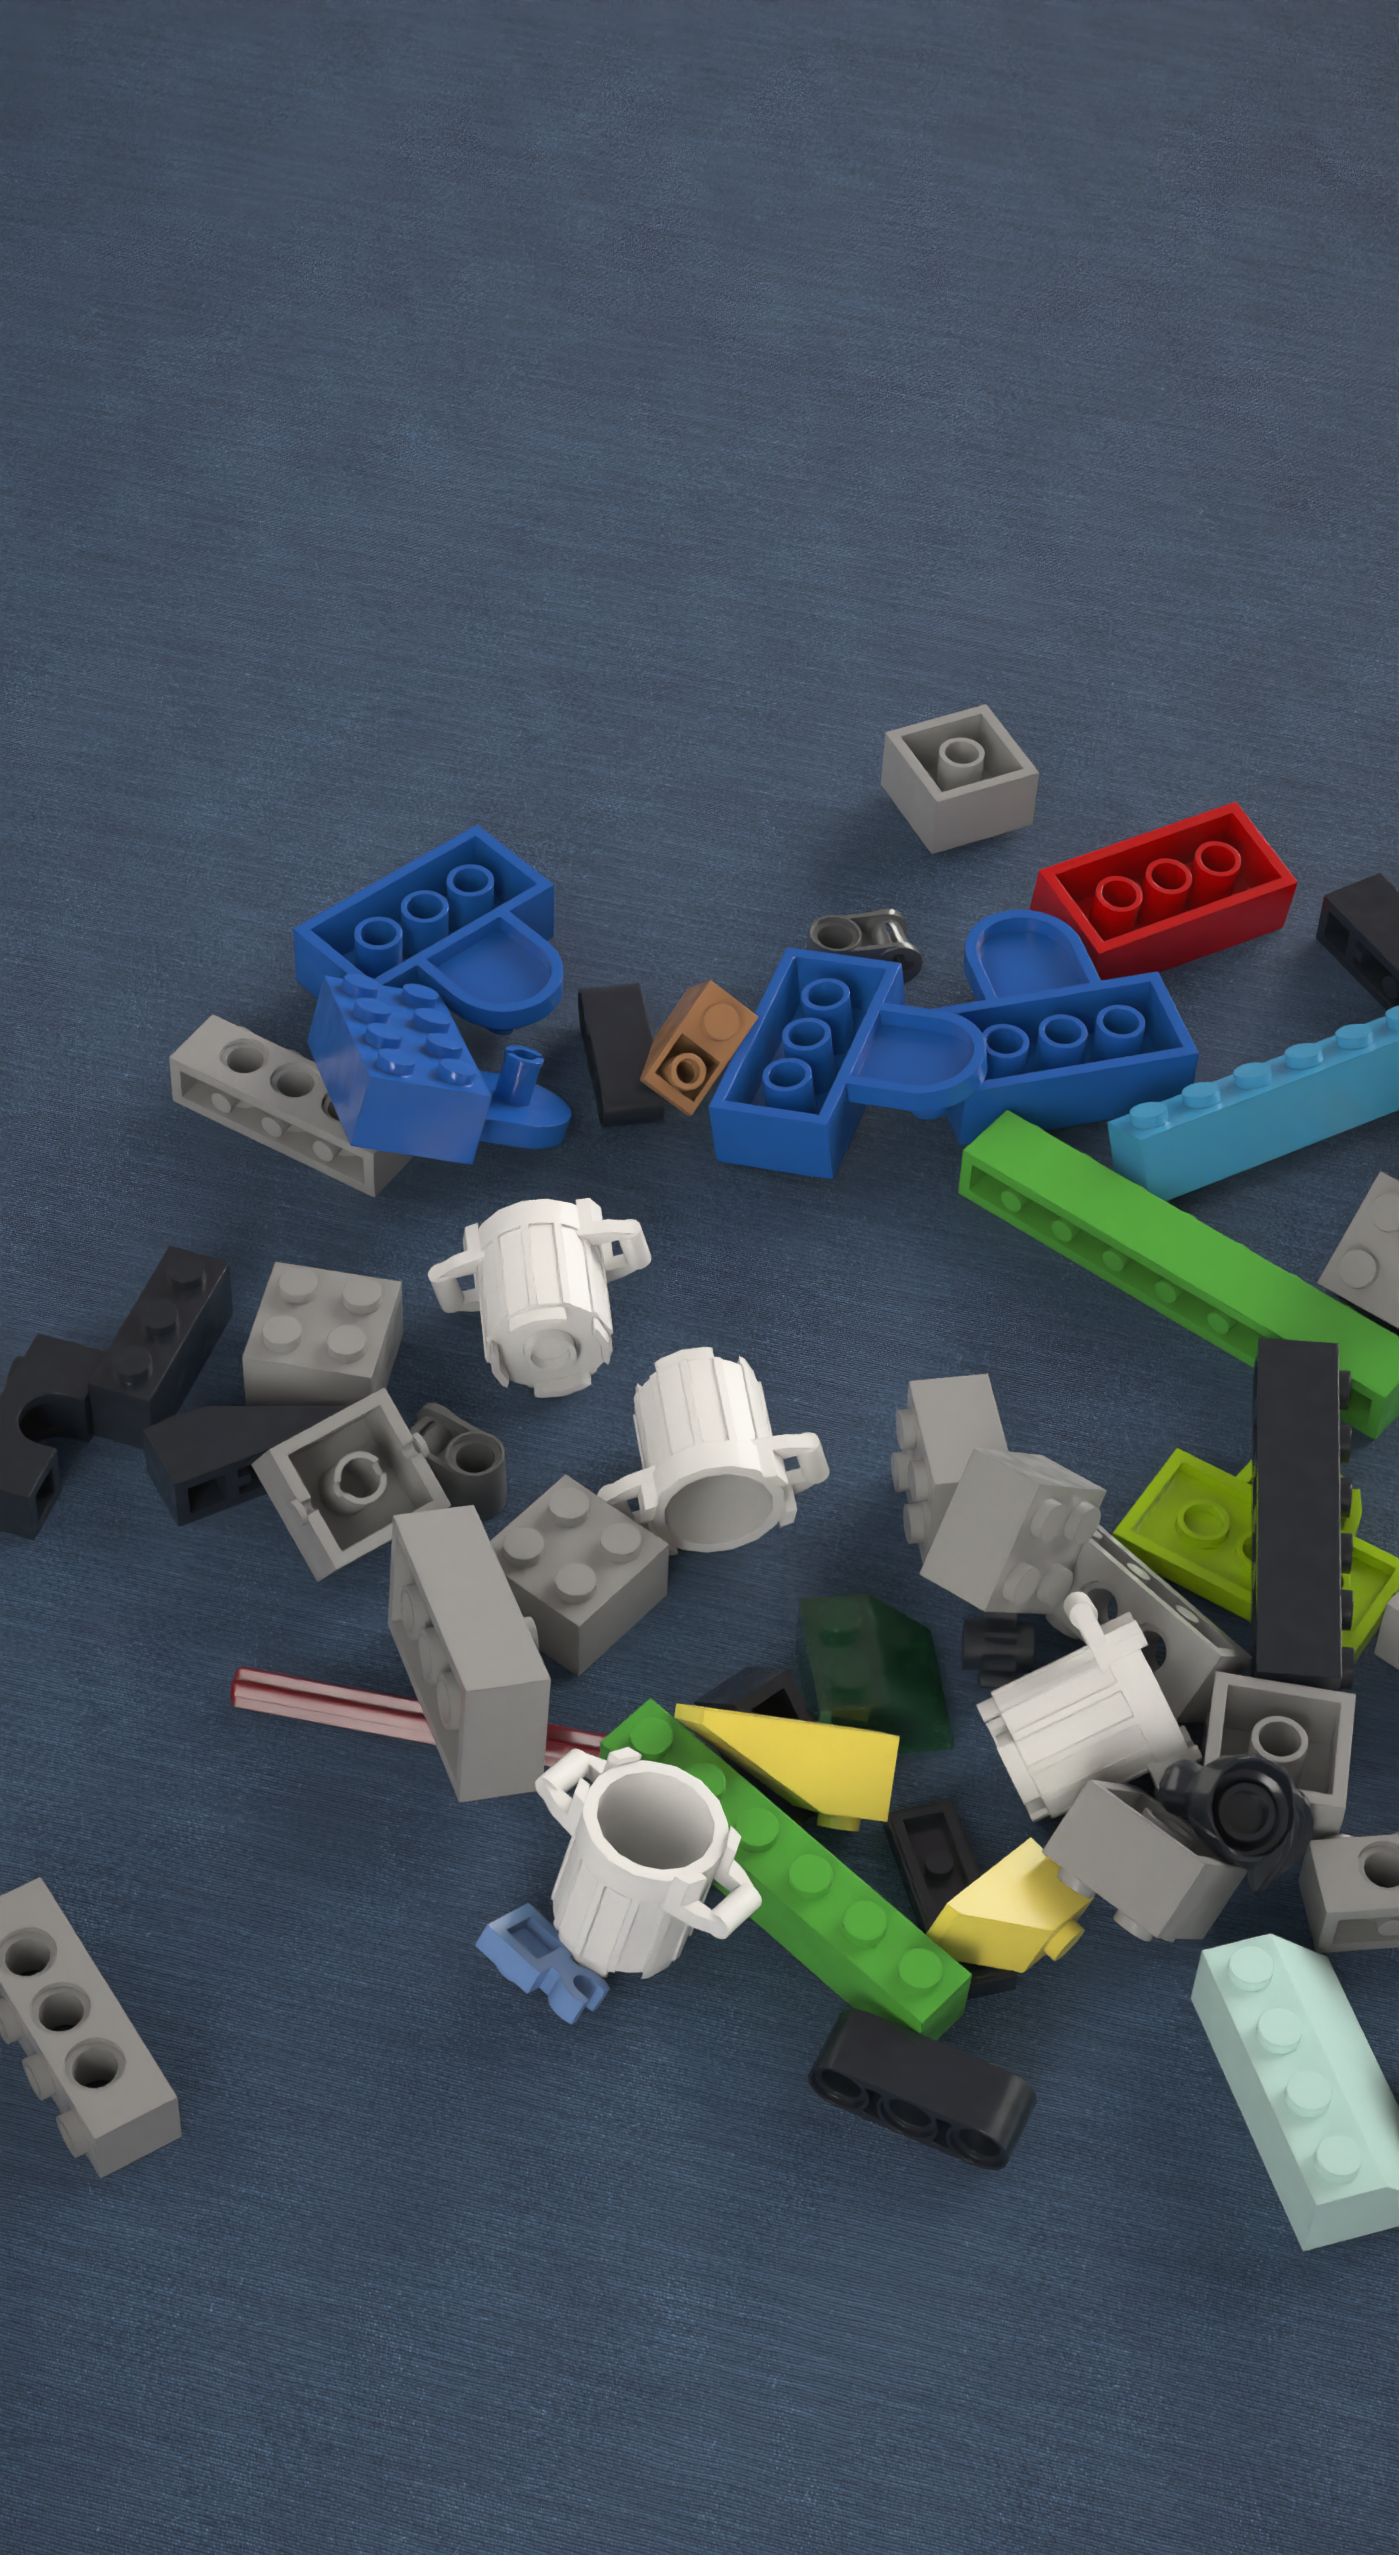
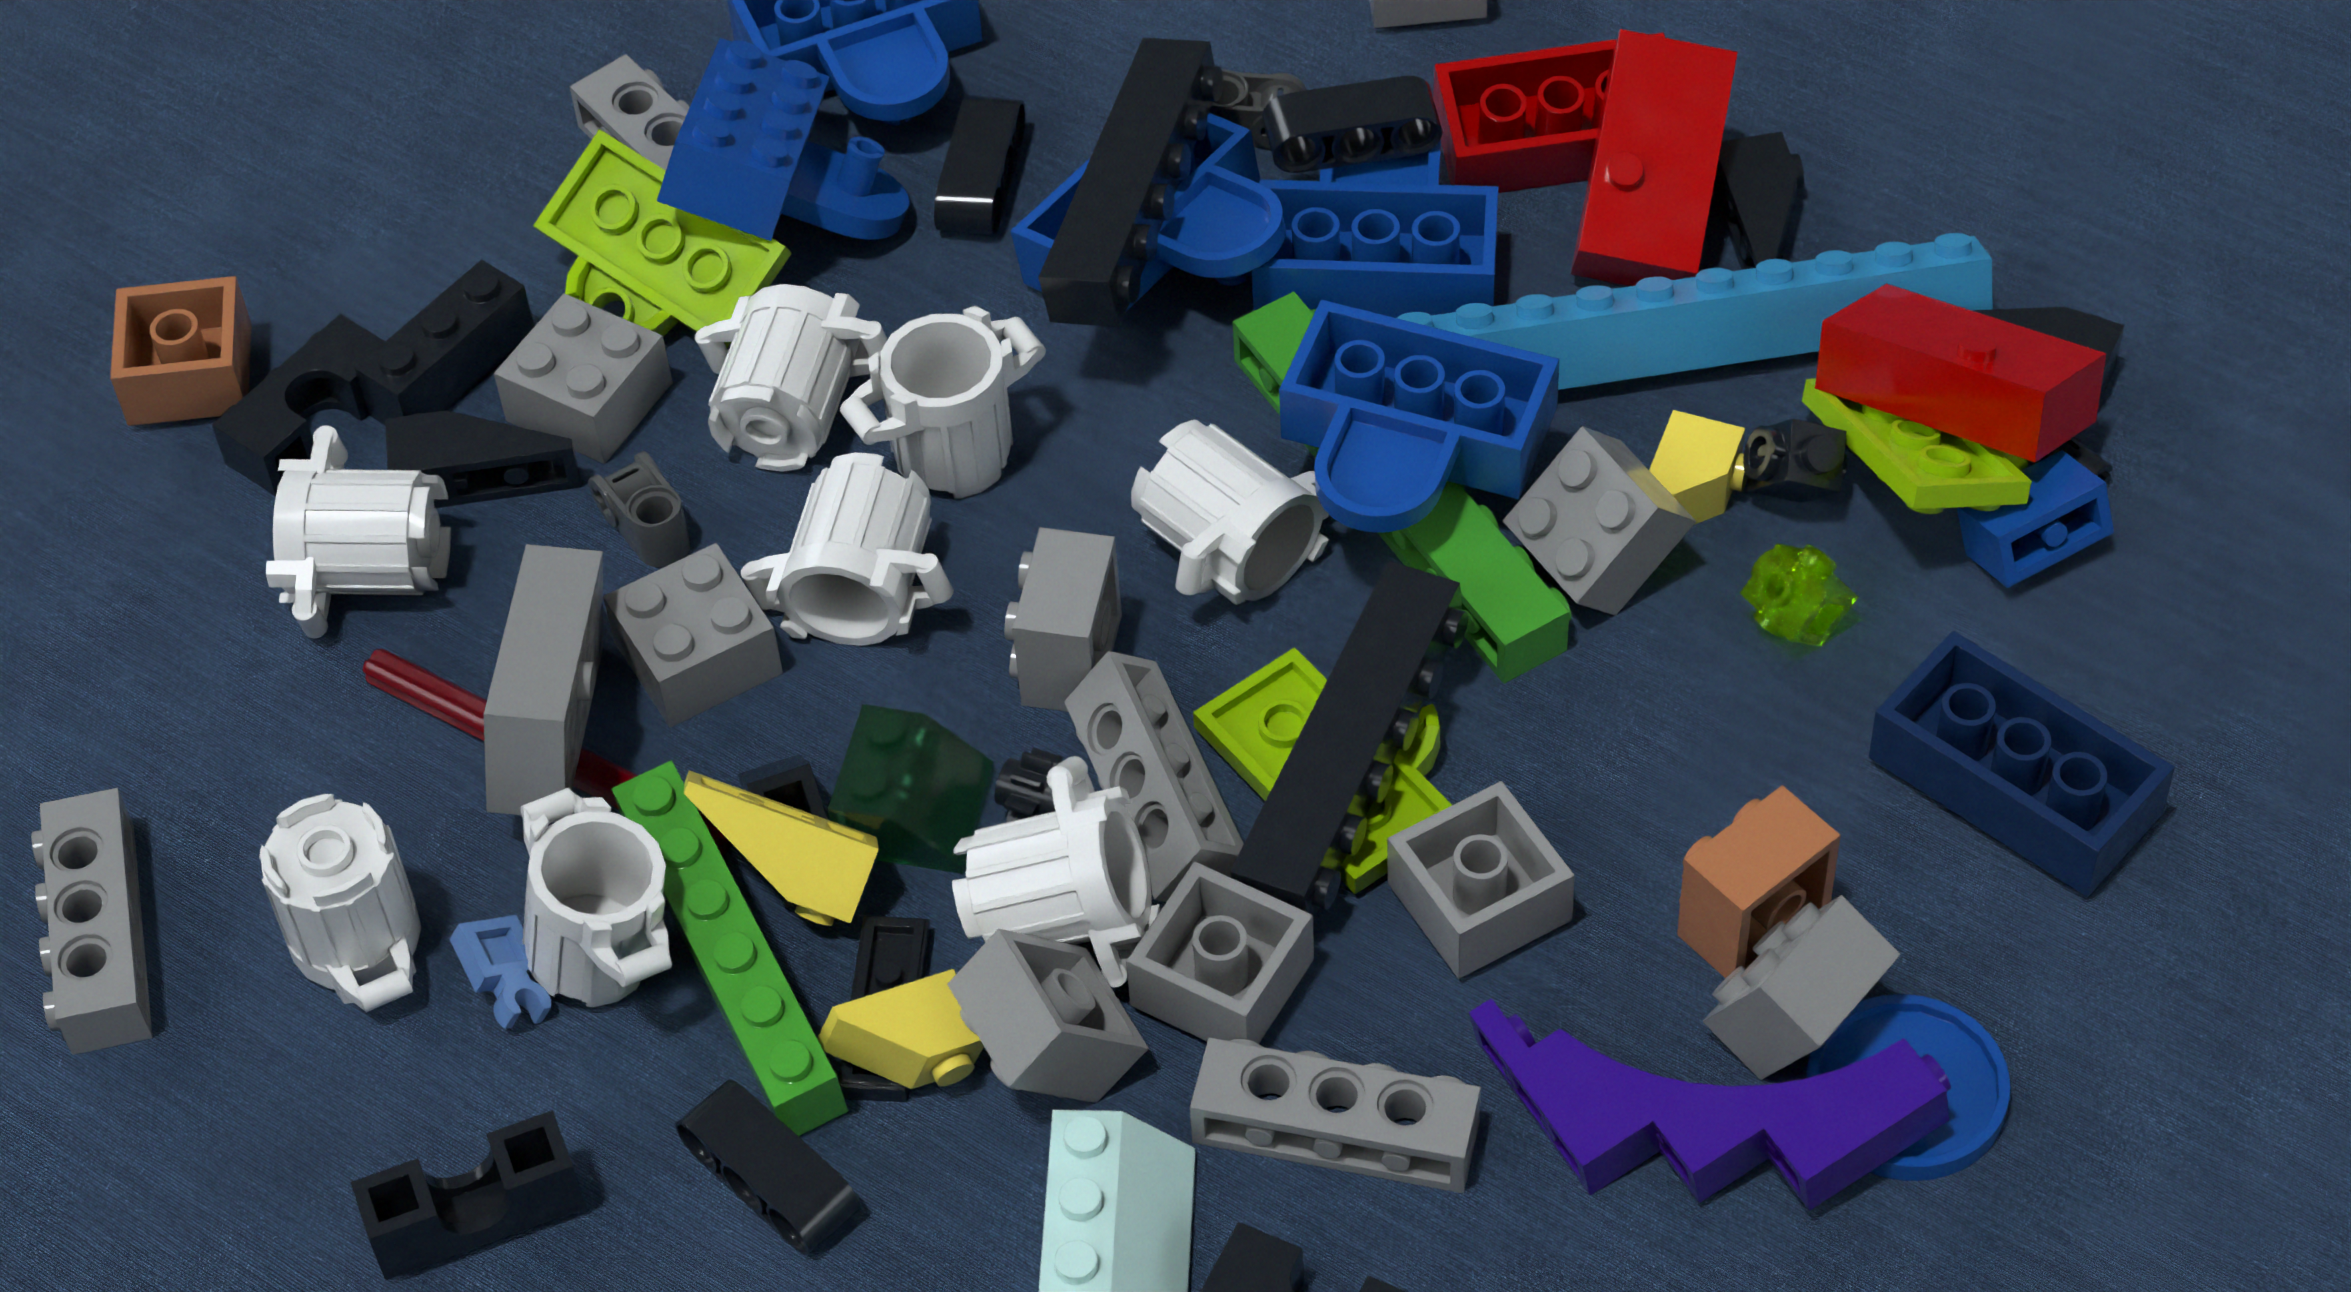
camera: 25 degrees right, 5 degrees up
light grey brick [251,1387,452,1582] -> none
medium nougat slope [640,980,758,1117] -> none
light grey brick [920,1448,1107,1614] -> none
black hair [1158,1753,1314,1896] -> none
none -> white container [259,794,421,1013]
none -> white container [266,425,451,639]
none -> black arch [350,1110,586,1280]
none -> lime plate [533,129,792,348]
none -> white container [840,306,1046,499]
none -> black brick [1039,38,1223,328]
none -> white container [1131,419,1329,605]
none -> black beam [1262,76,1443,173]
none -> blue brick [1279,300,1559,533]
none -> red brick [1571,29,1738,286]

